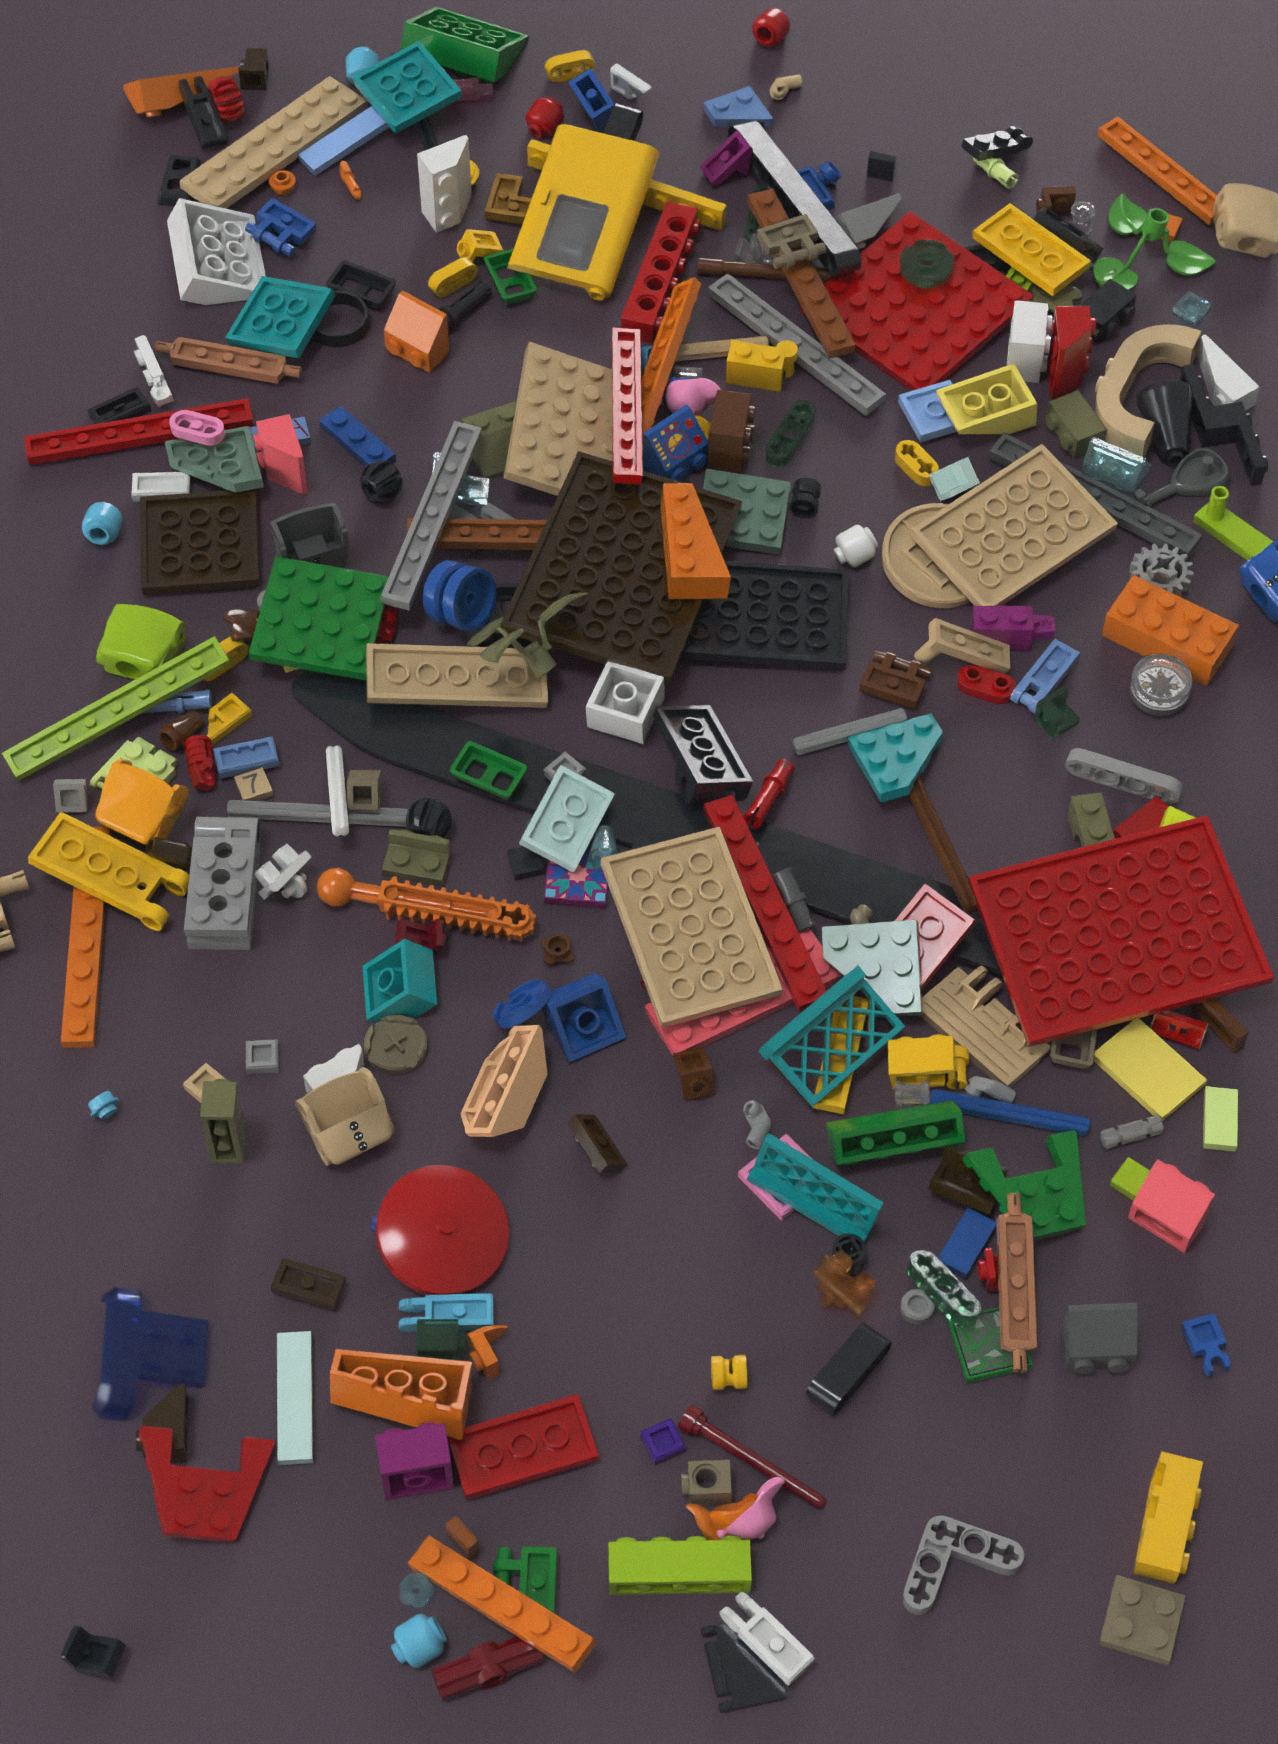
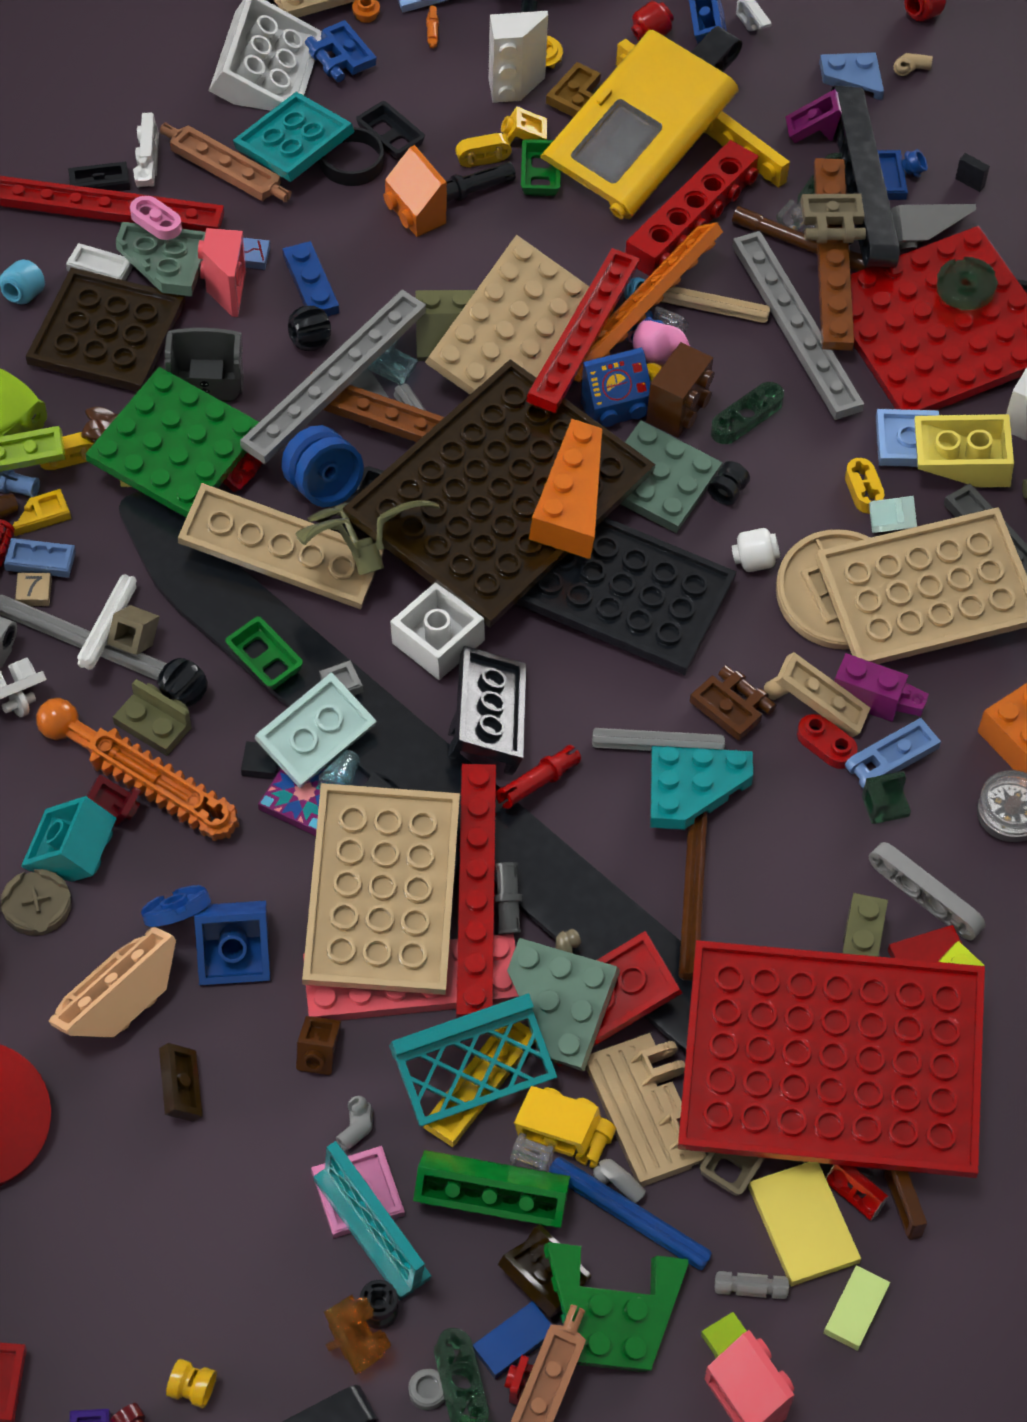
camera: 20 degrees right, 0 degrees up
reddish brown plate [541,934,575,965] -> none
yellow hinge [726,340,798,392] -> none

